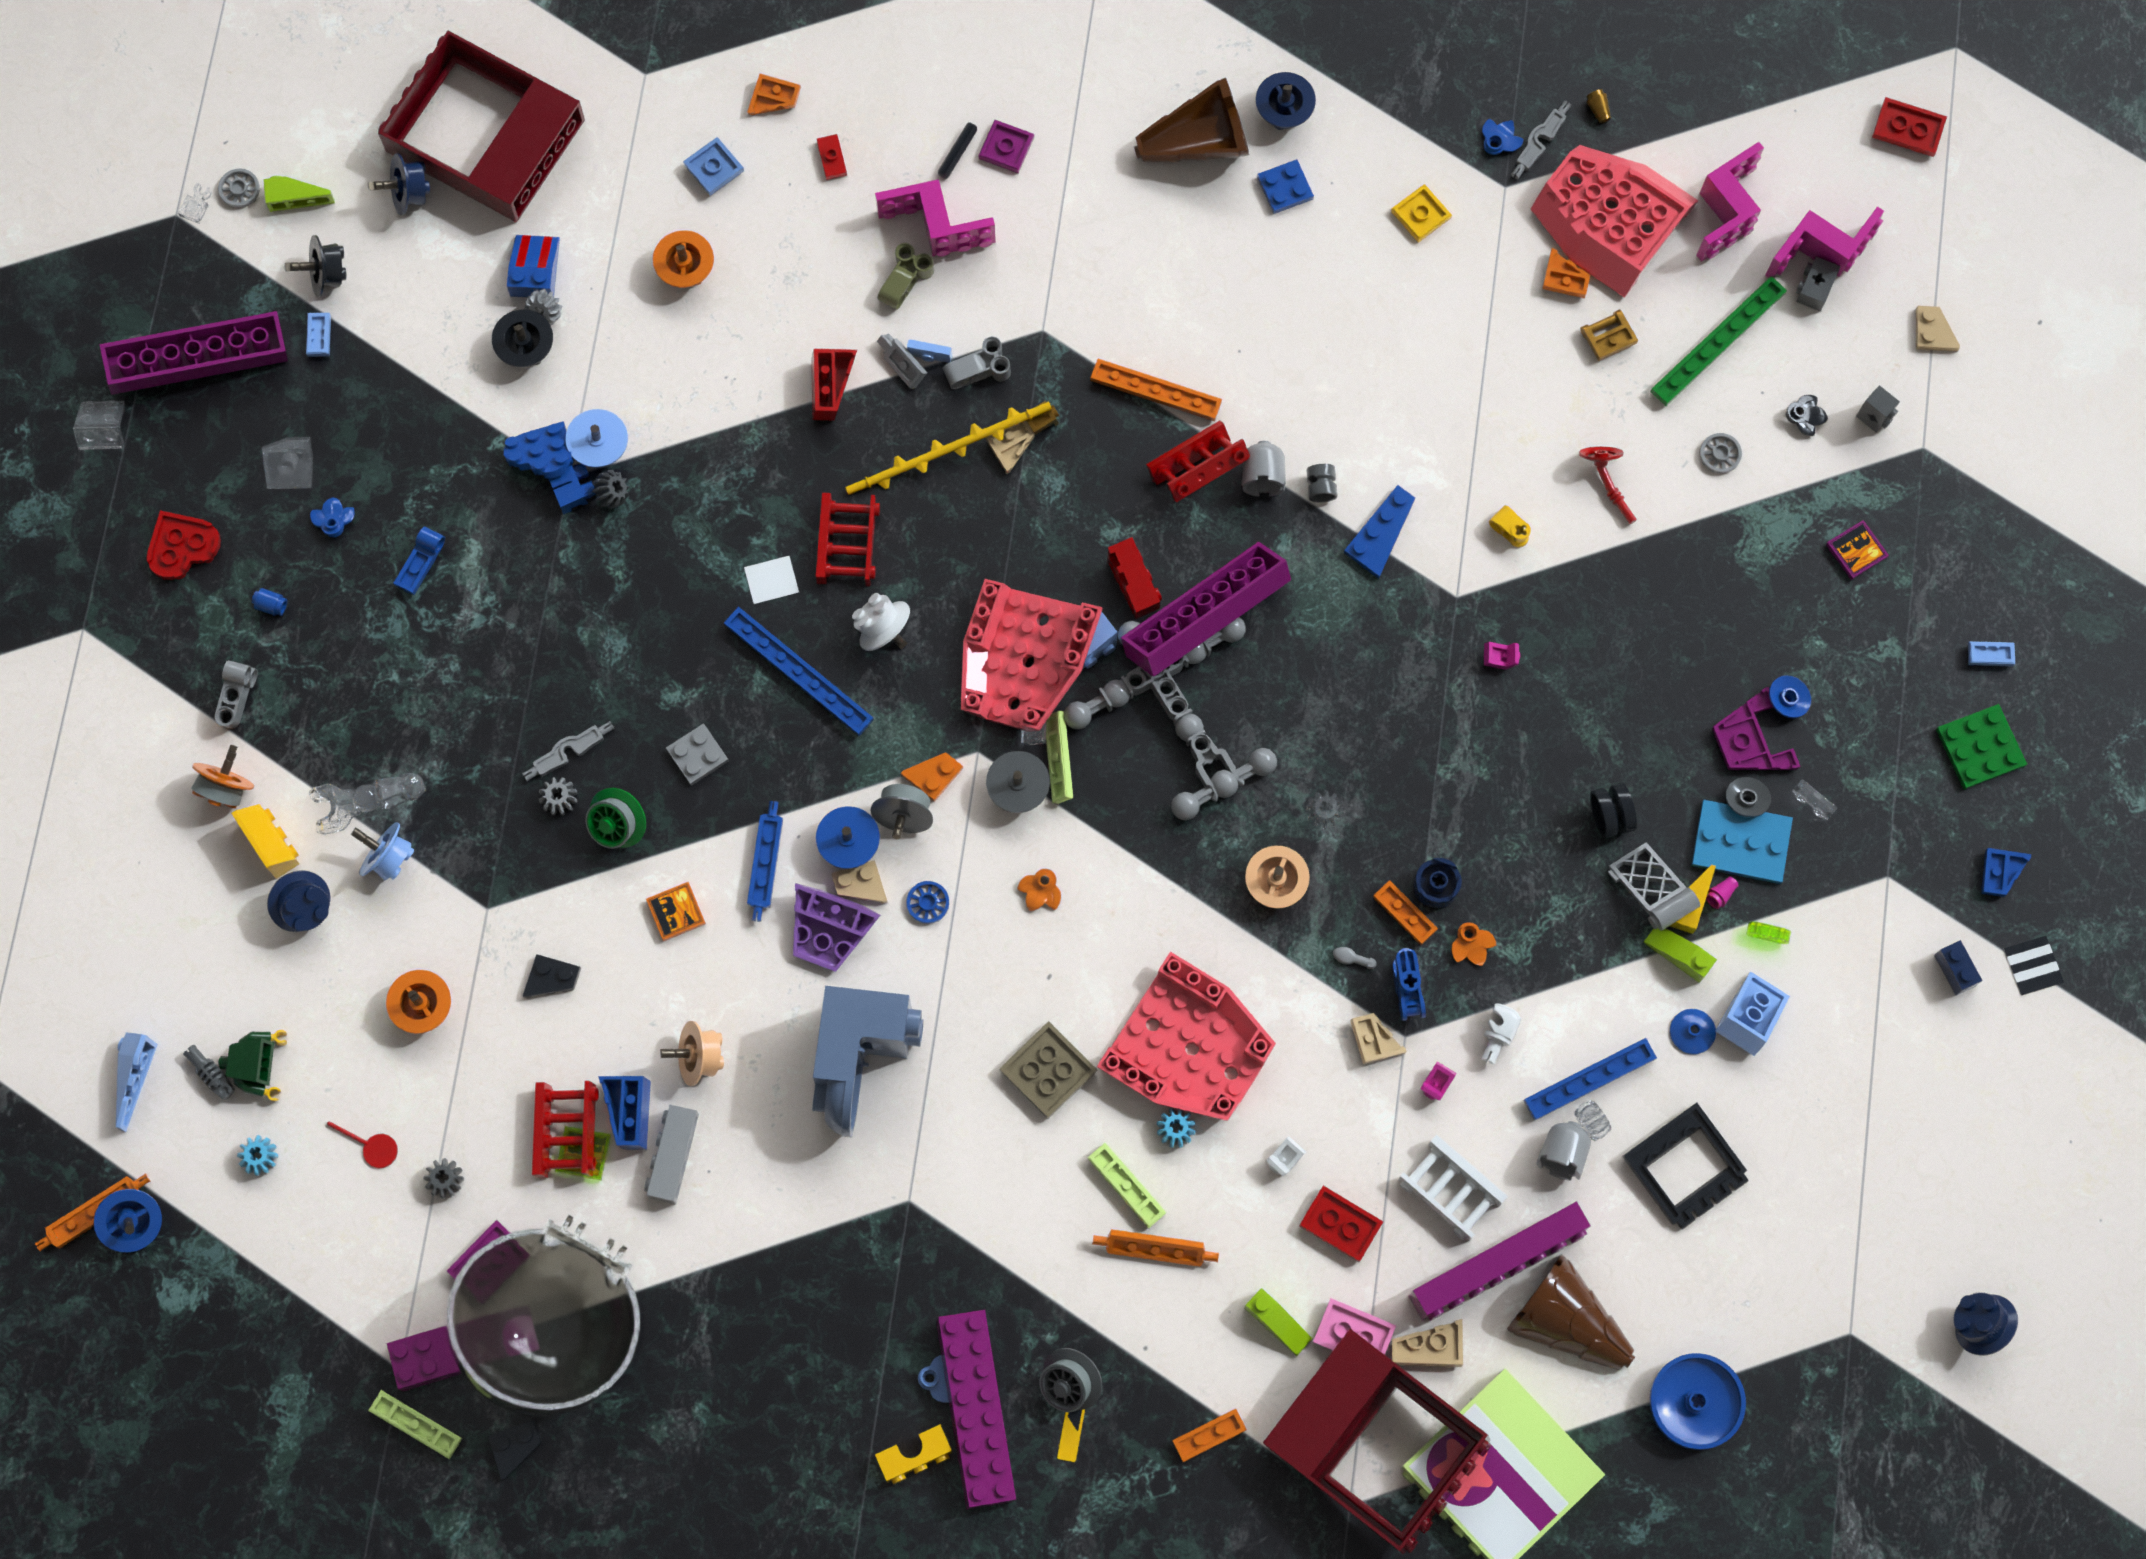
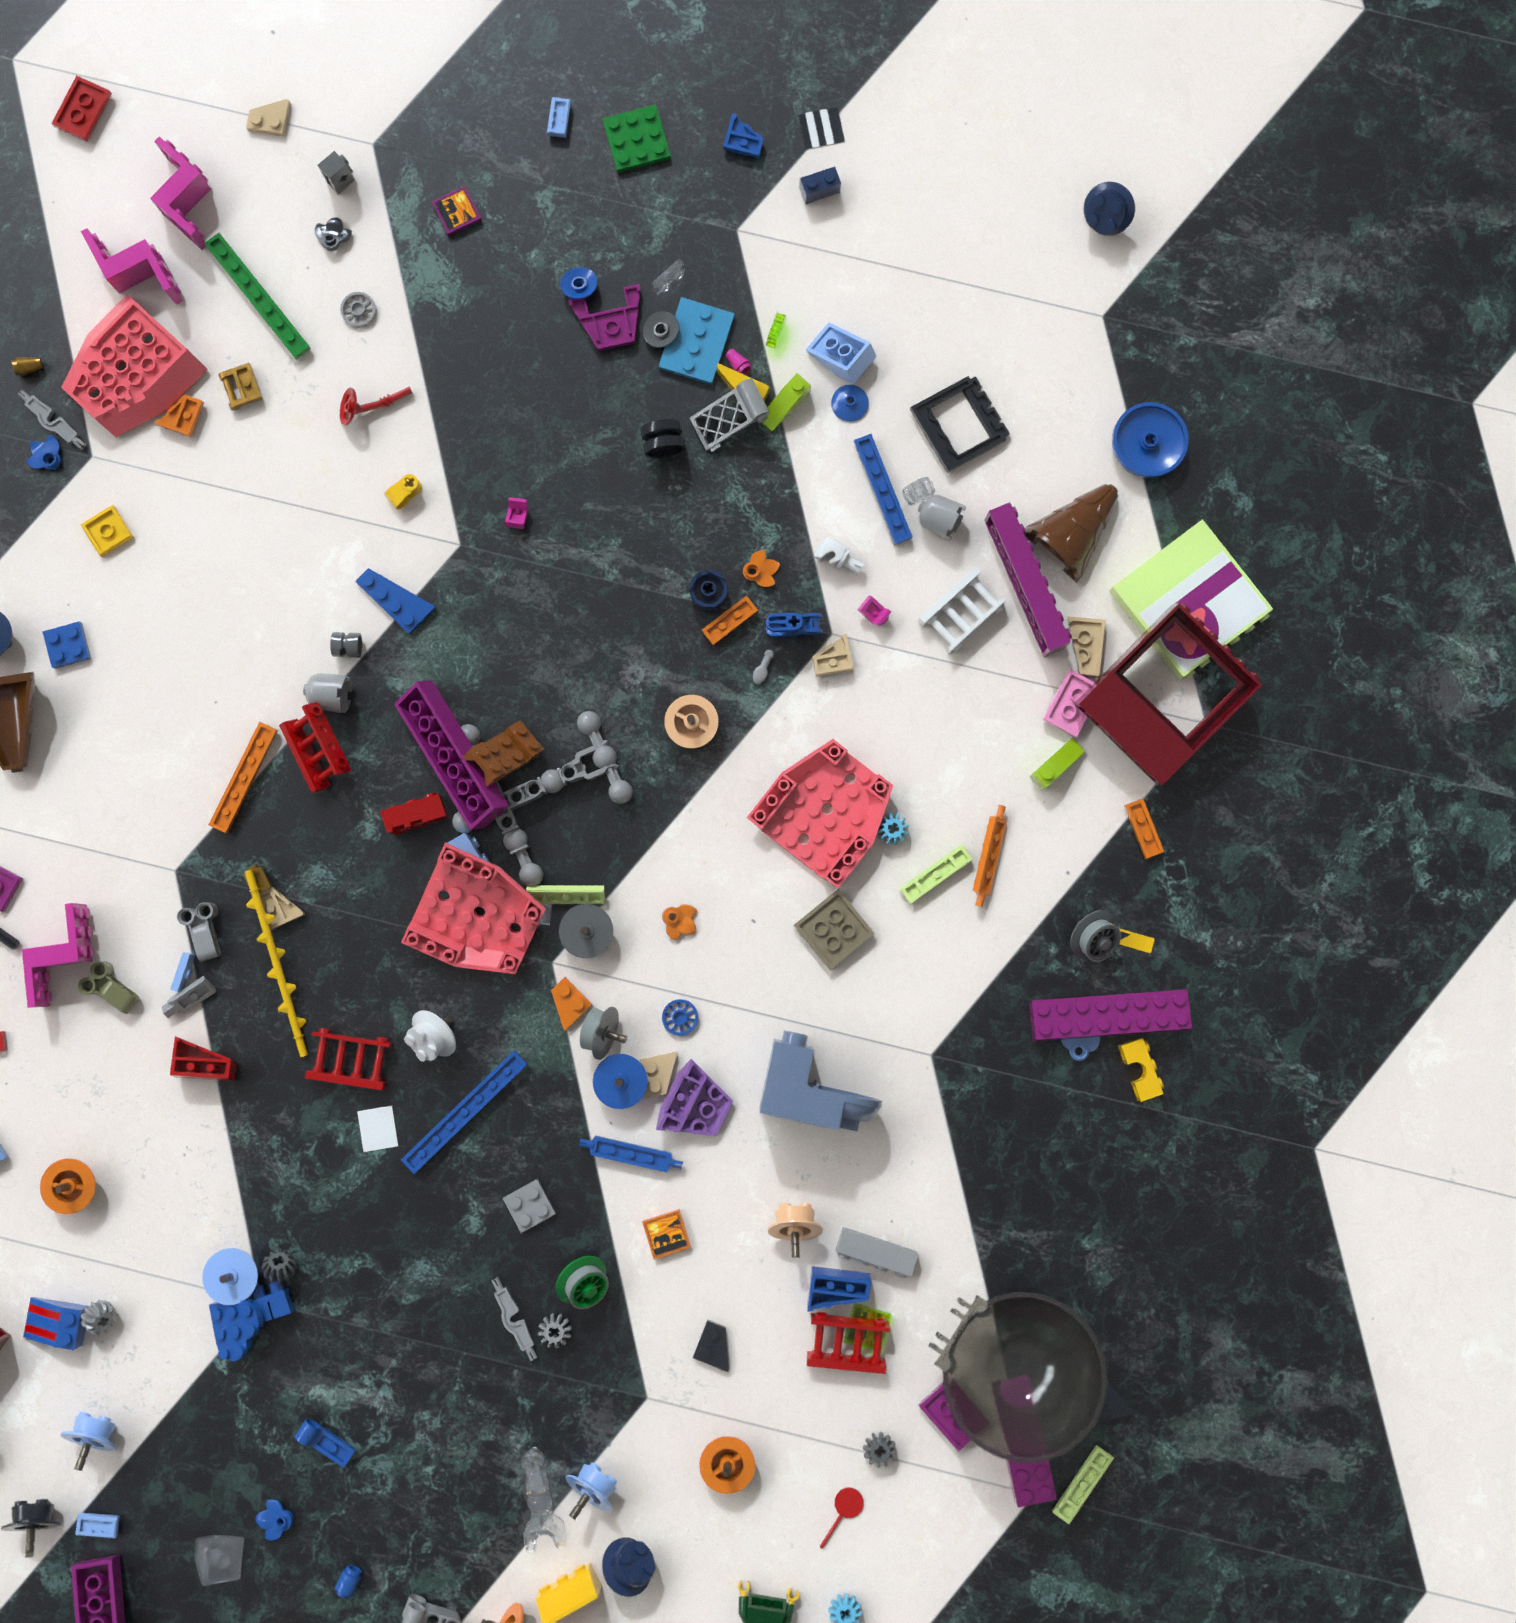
camera: 85 degrees left, 10 degrees up
black piece [492,309,553,367] -> none
white bracket [1266,1137,1306,1176] -> none
red plate [1299,1185,1384,1262] -> none
dark grey brick [1796,256,1840,312] -> none
none -> light blue piece [60,1412,117,1471]
none -> dark orange piece [463,721,544,787]

